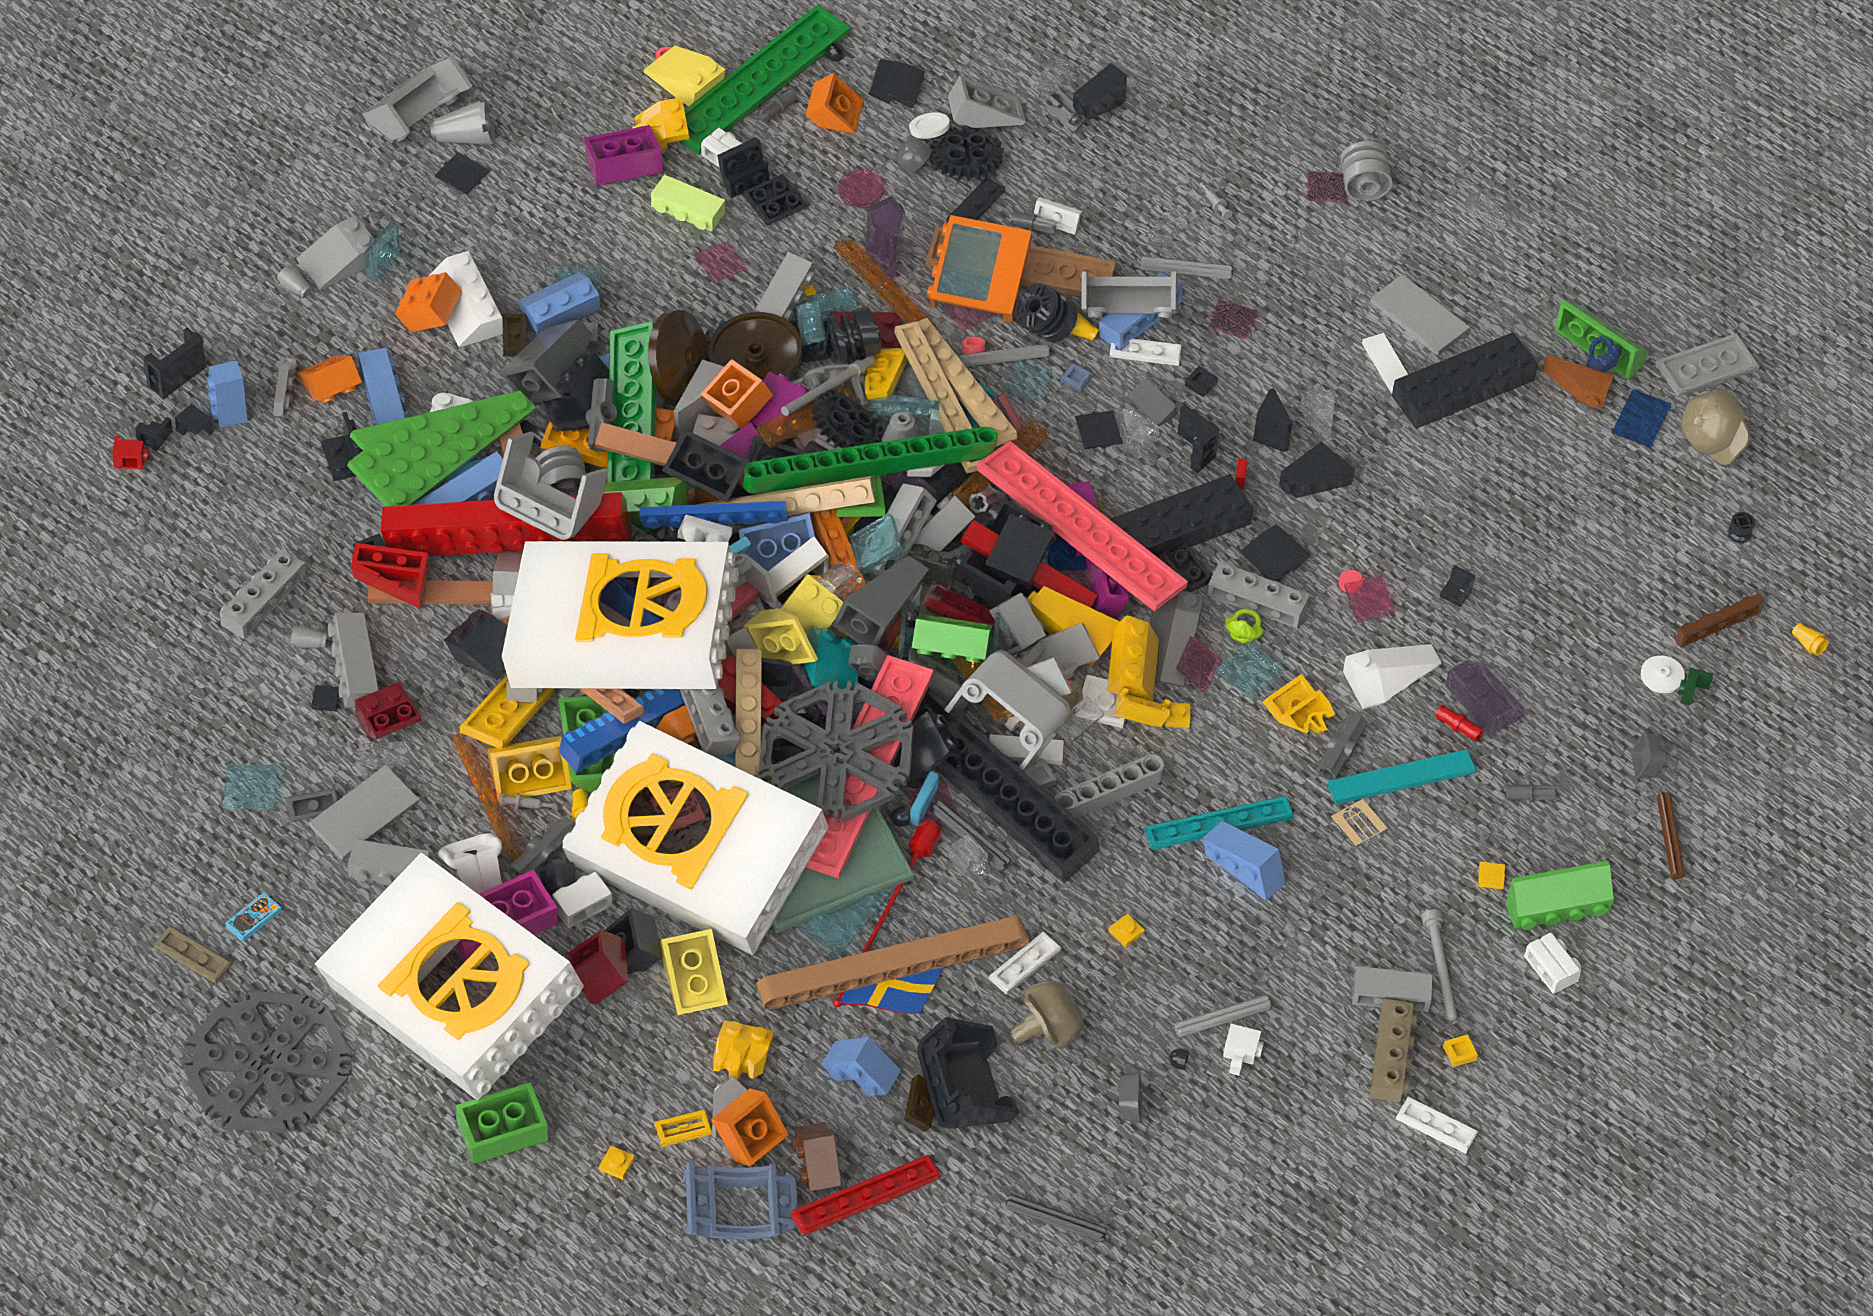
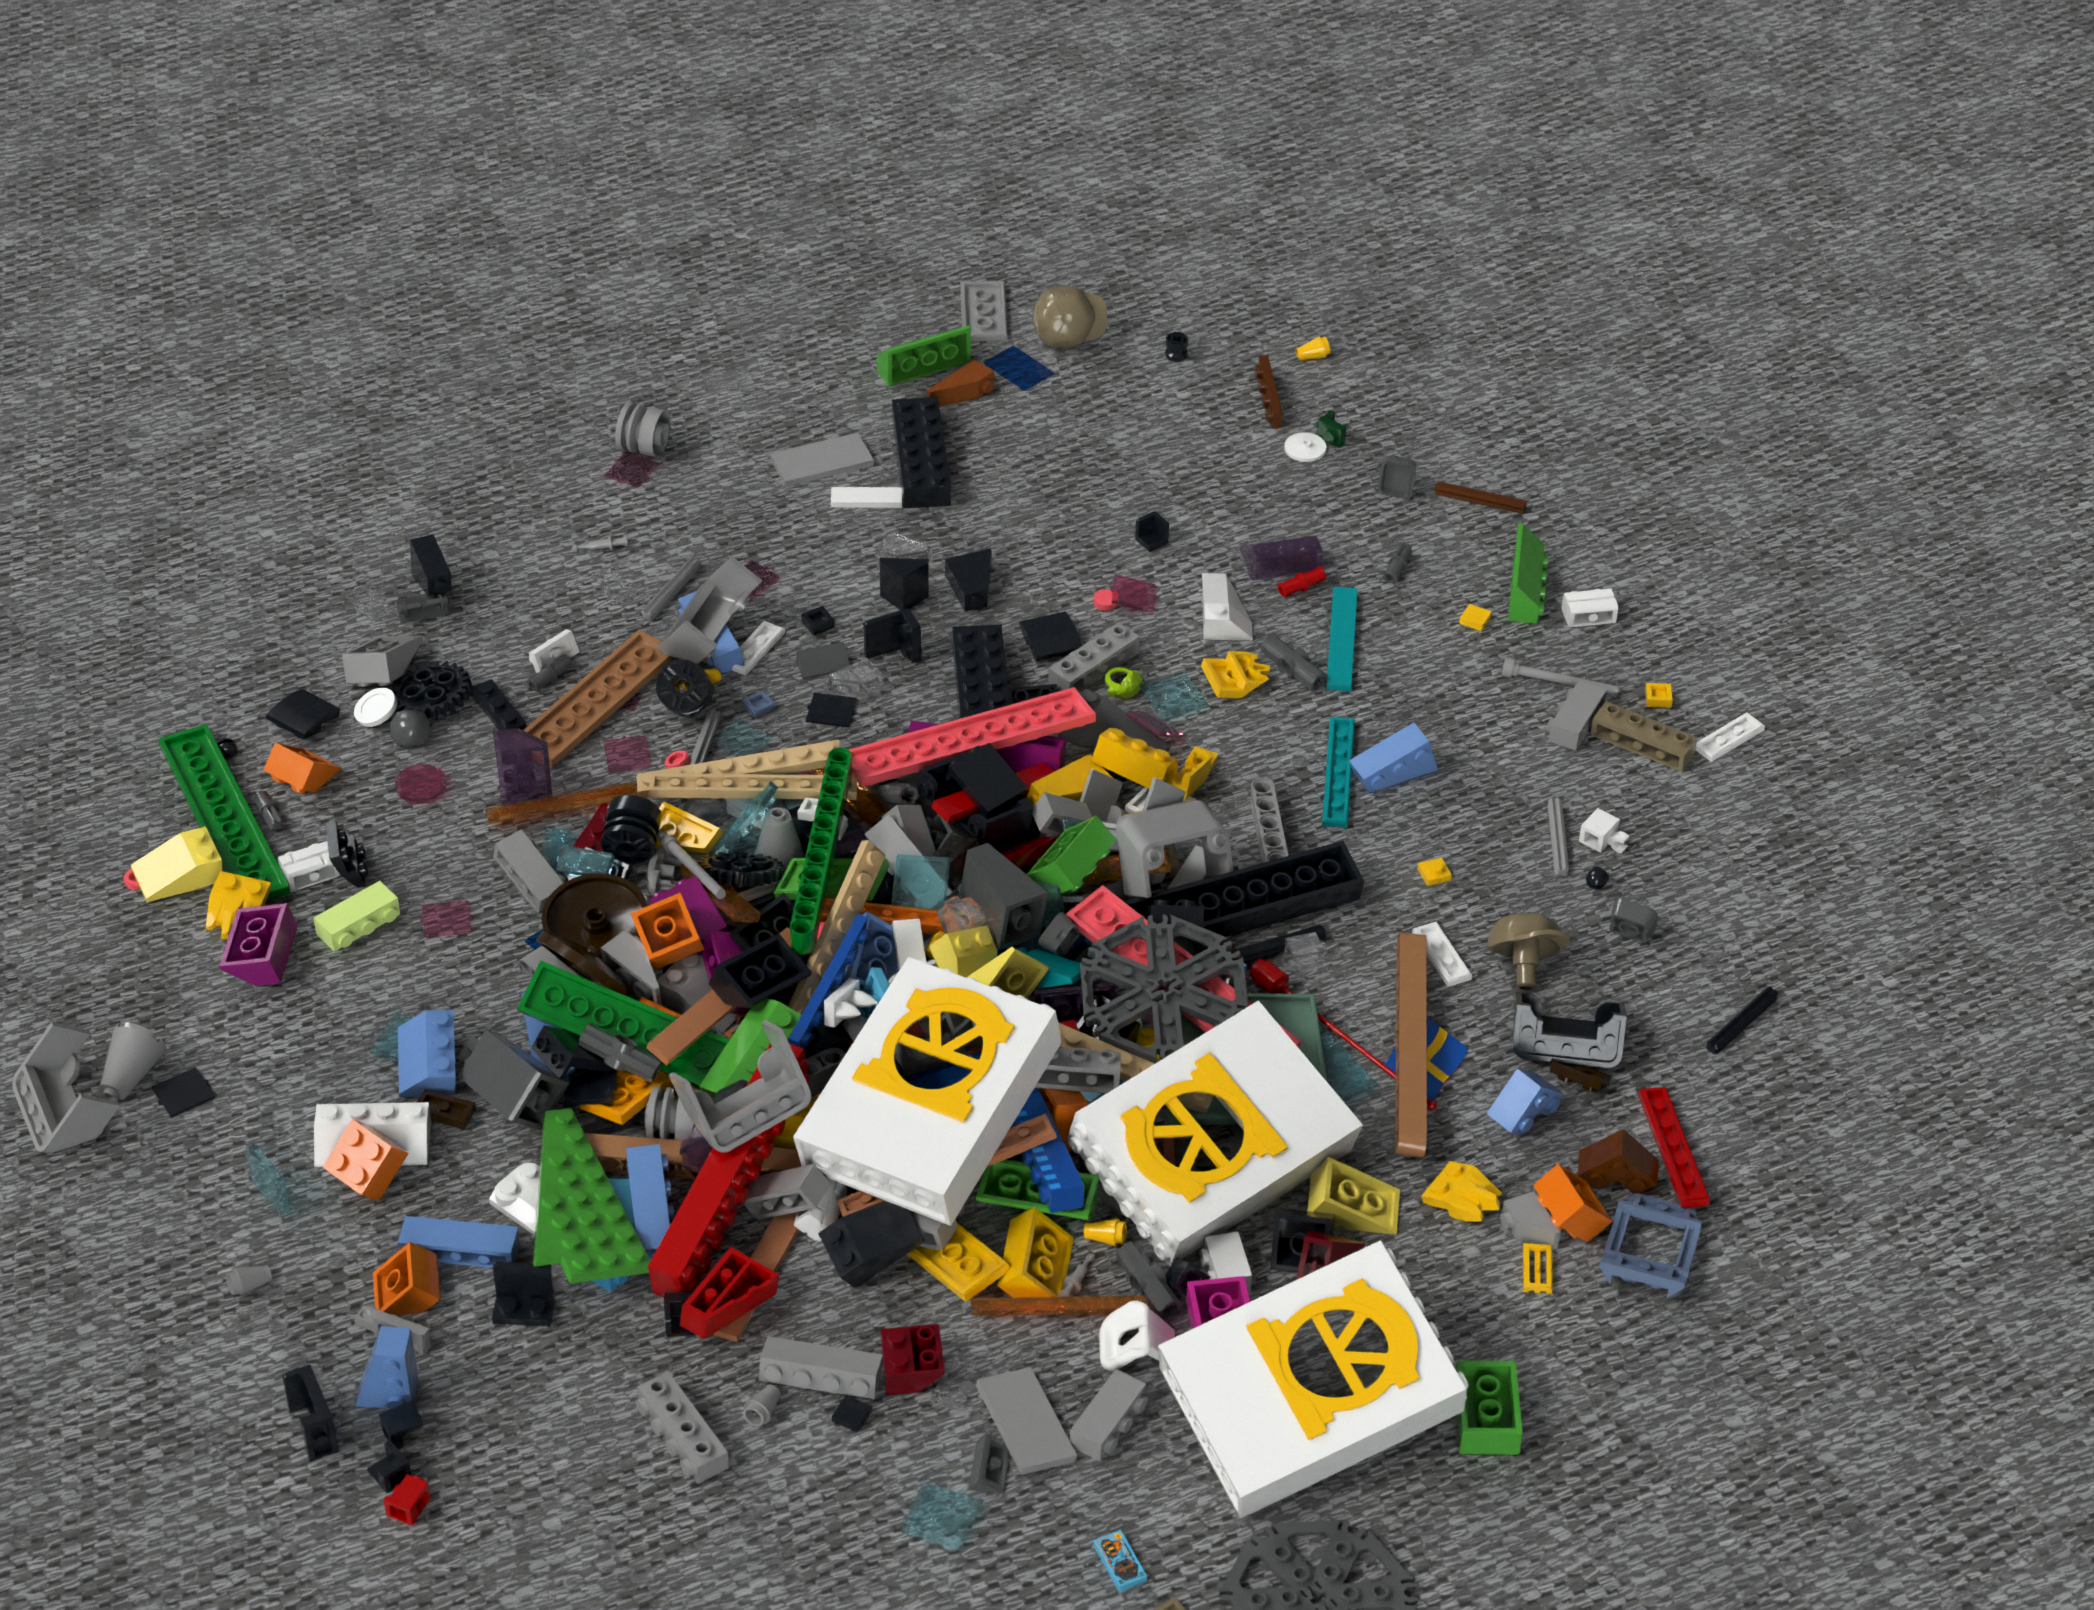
camera: 65 degrees left, 10 degrees down
light grey slope [296,215,380,290] -> none
yellow plate [599,1146,634,1180] -> none
black slope [743,174,807,225] -> none
panel [927,215,1032,323] -> none
red tile [1235,458,1247,491] -> none
piece [1330,798,1389,848] -> none
dark blue piece [1587,336,1622,371] -> none

